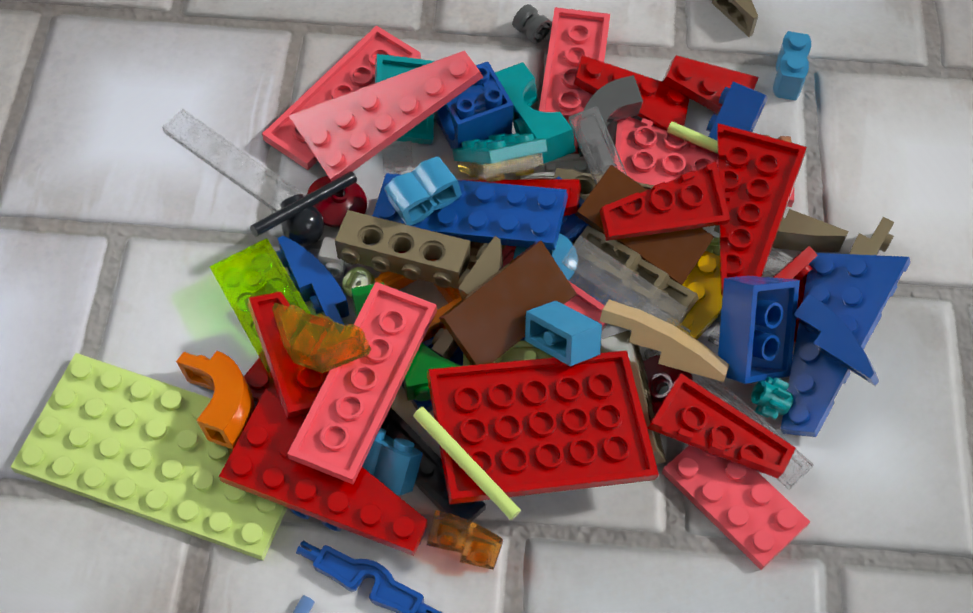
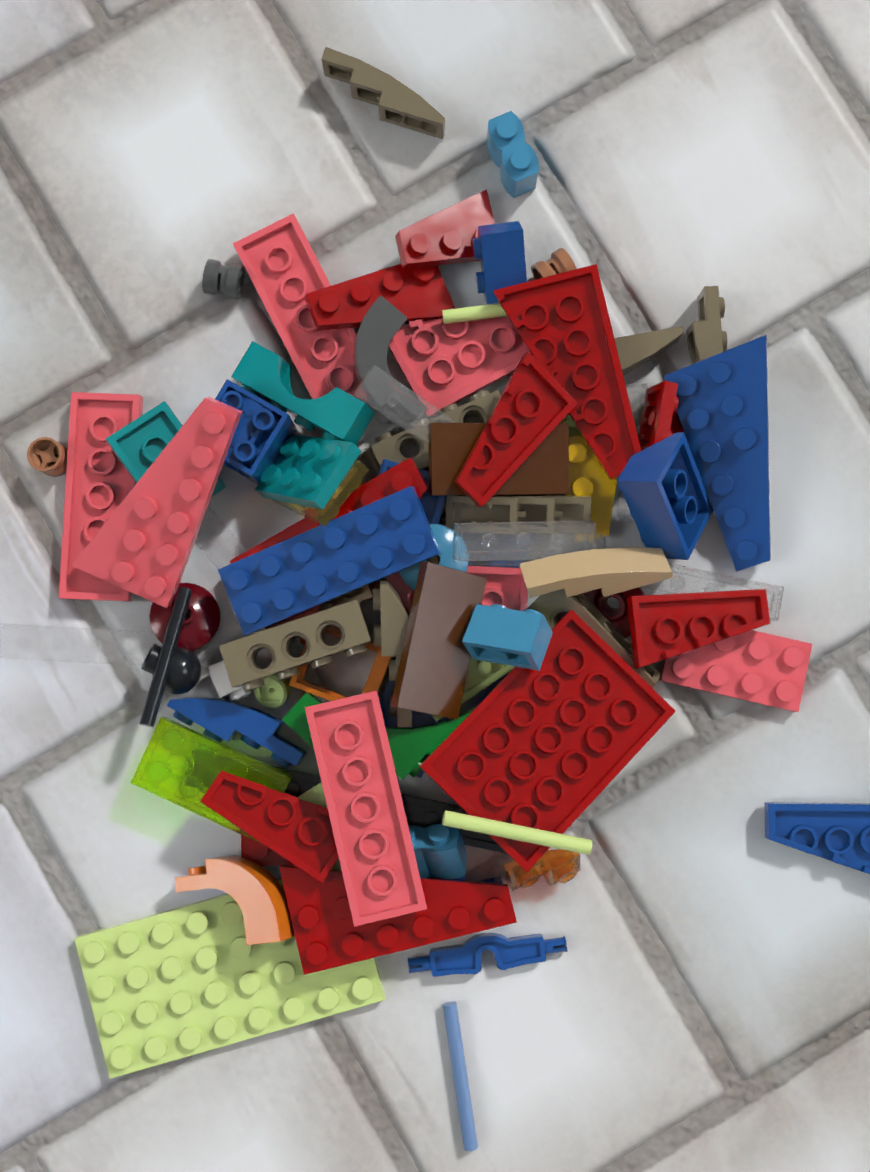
camera: 30 degrees left, 25 degrees up
clear yellow slope [272,303,371,373] -> none
dark azure brick [384,157,462,226] -> none
teal gear [751,376,793,419] -> none
blue slope [793,293,879,386] -> none
none -> nougat wheel [27,437,68,477]

